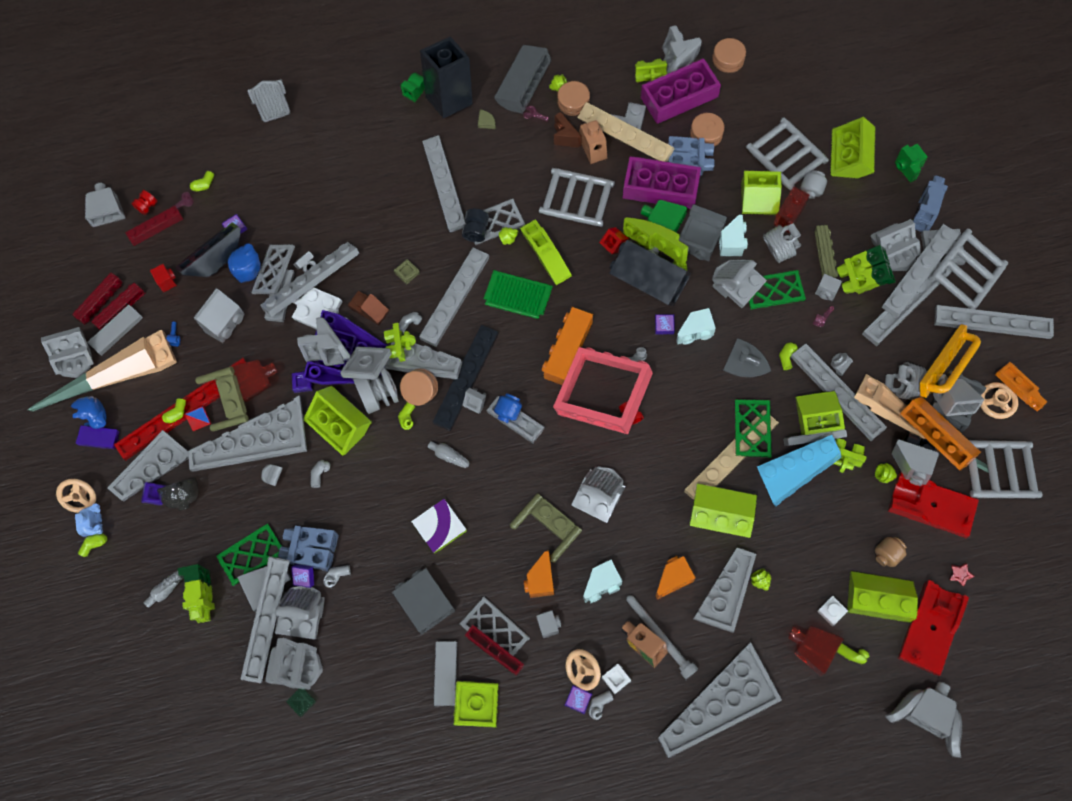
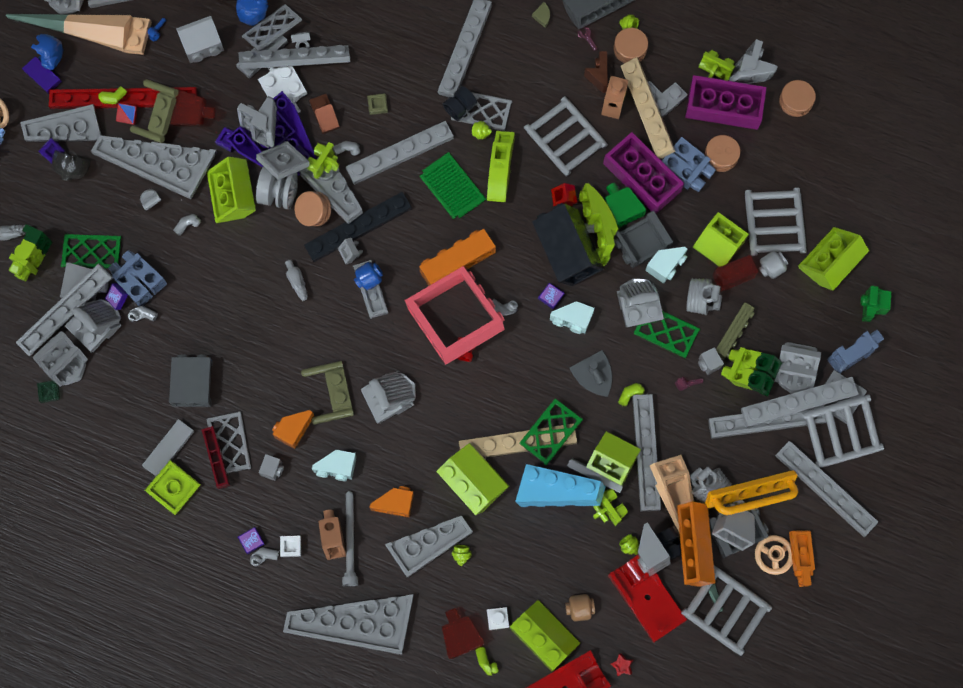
camera: 30 degrees right, 5 degrees up
lime arm [398,402,415,430] -> none
tile [411,499,467,554] -> none
light nougat piece [566,649,600,690] -> none
light grey plate [831,353,853,376] -> none

